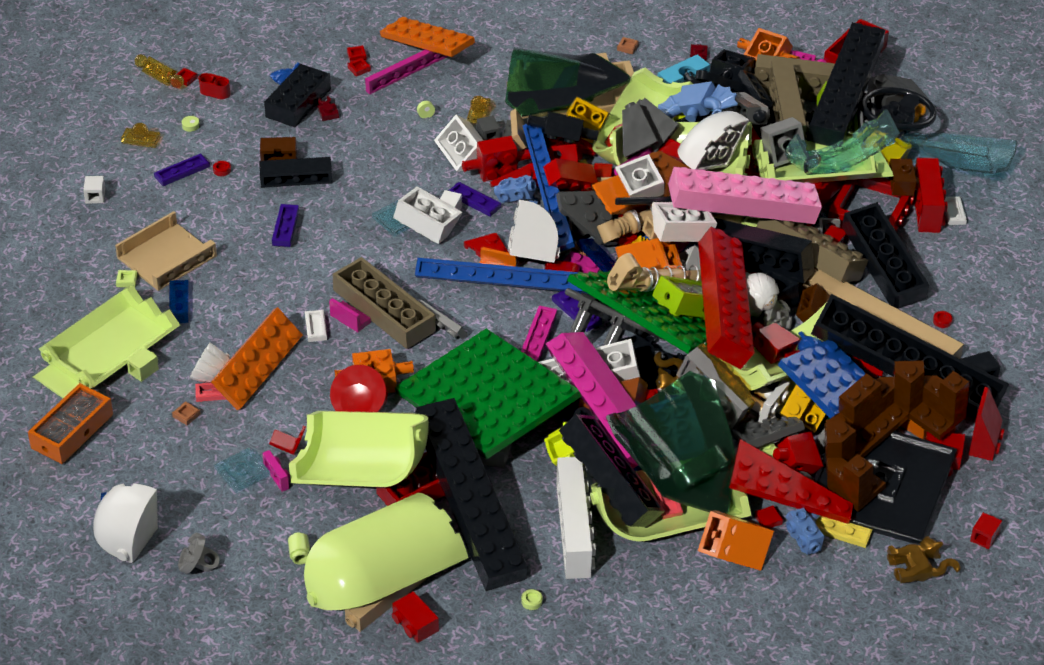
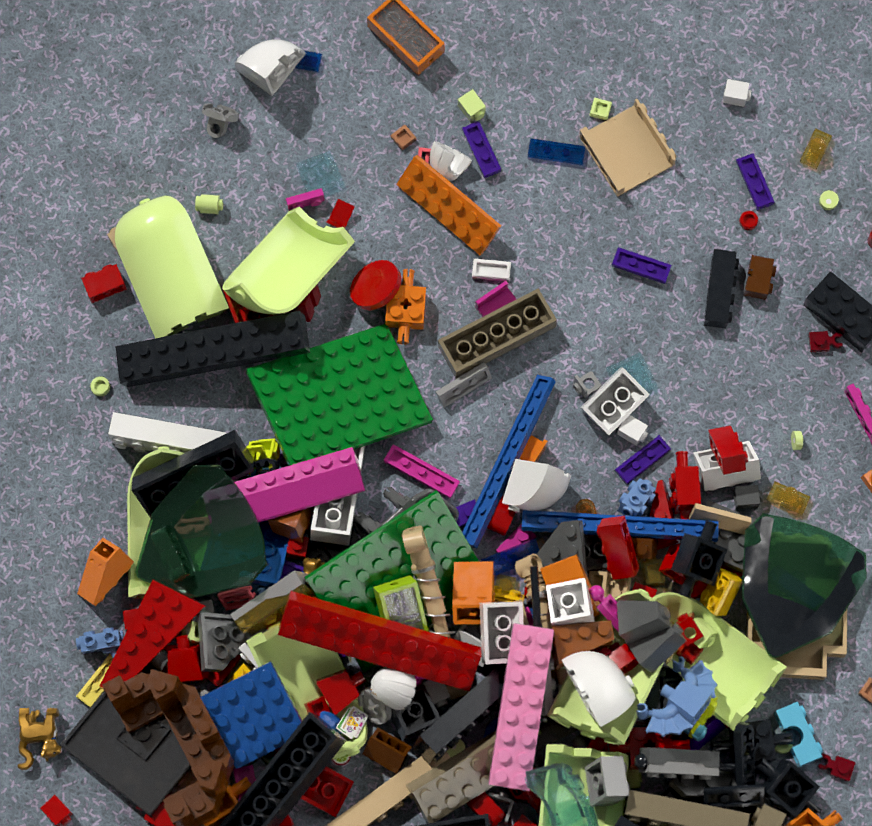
camera: 105 degrees right, 30 degrees up
yellowish green panel [33,285,180,398] -> none
red wing [464,233,509,257] -> none
none -> white sticker [336,706,368,739]
none -> dark purple plate [462,121,501,178]
none -> light grey bracket [573,371,601,398]
none -> red brick [708,425,748,475]

